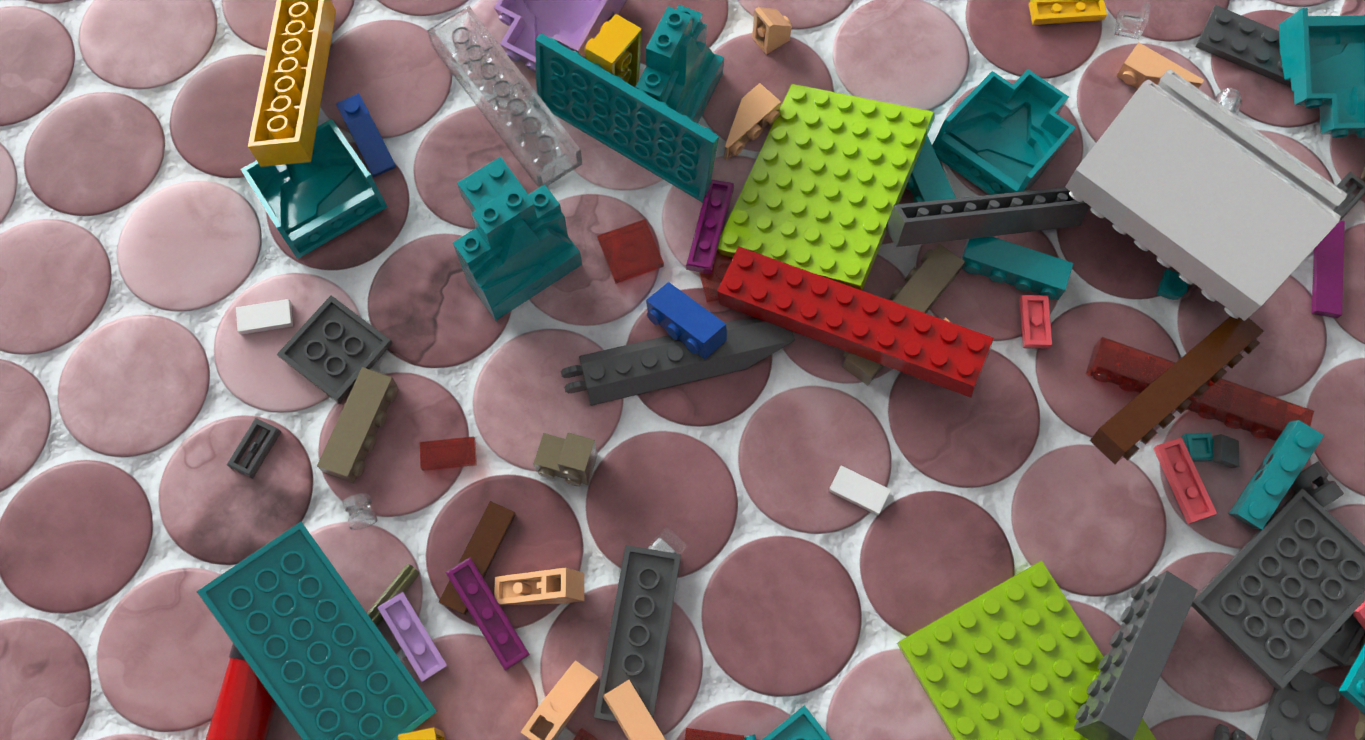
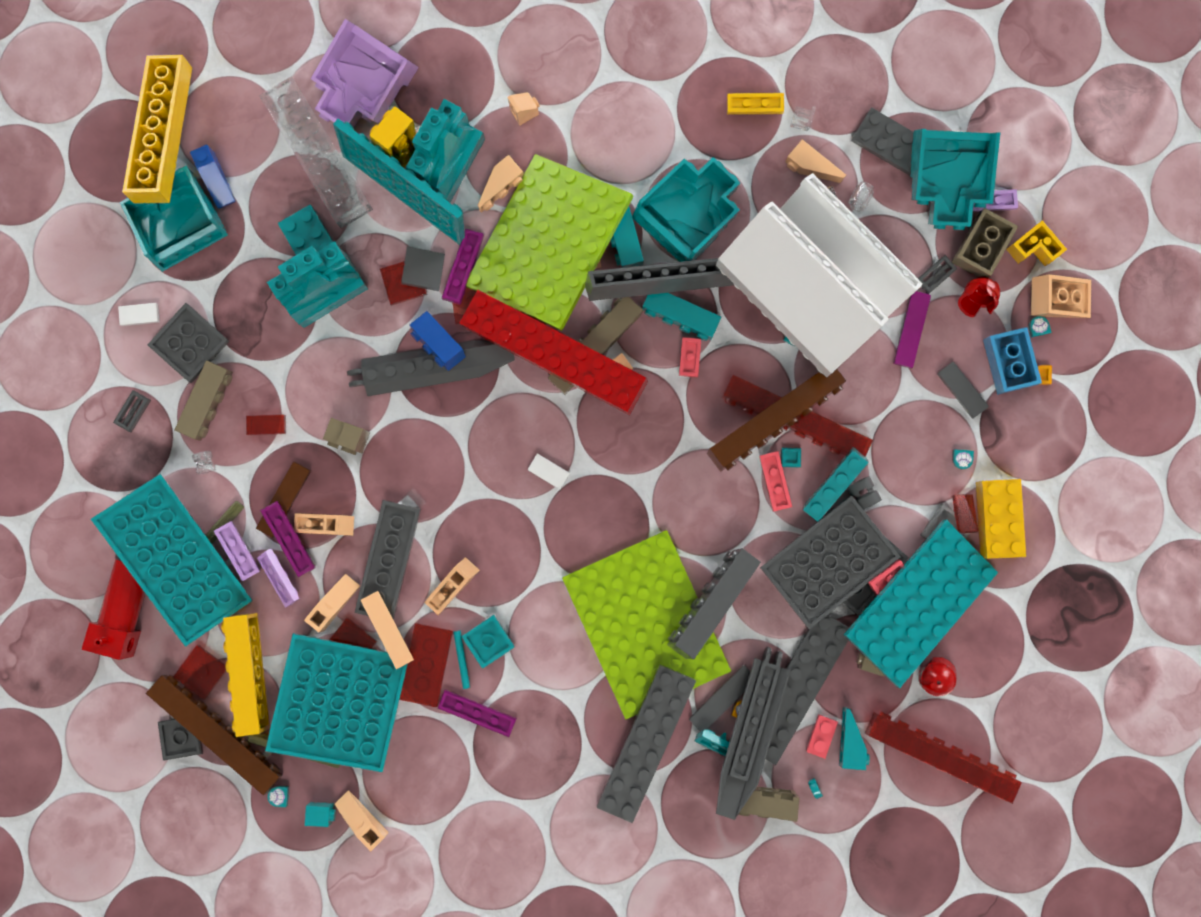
camera: 10 degrees right, 15 degrees up
dark grey tile [1213,434,1239,468] -> none
none -> lavender plate [257,549,300,608]
none -> dark grey tile [401,246,445,291]
none -> light nougat slope [424,557,480,615]

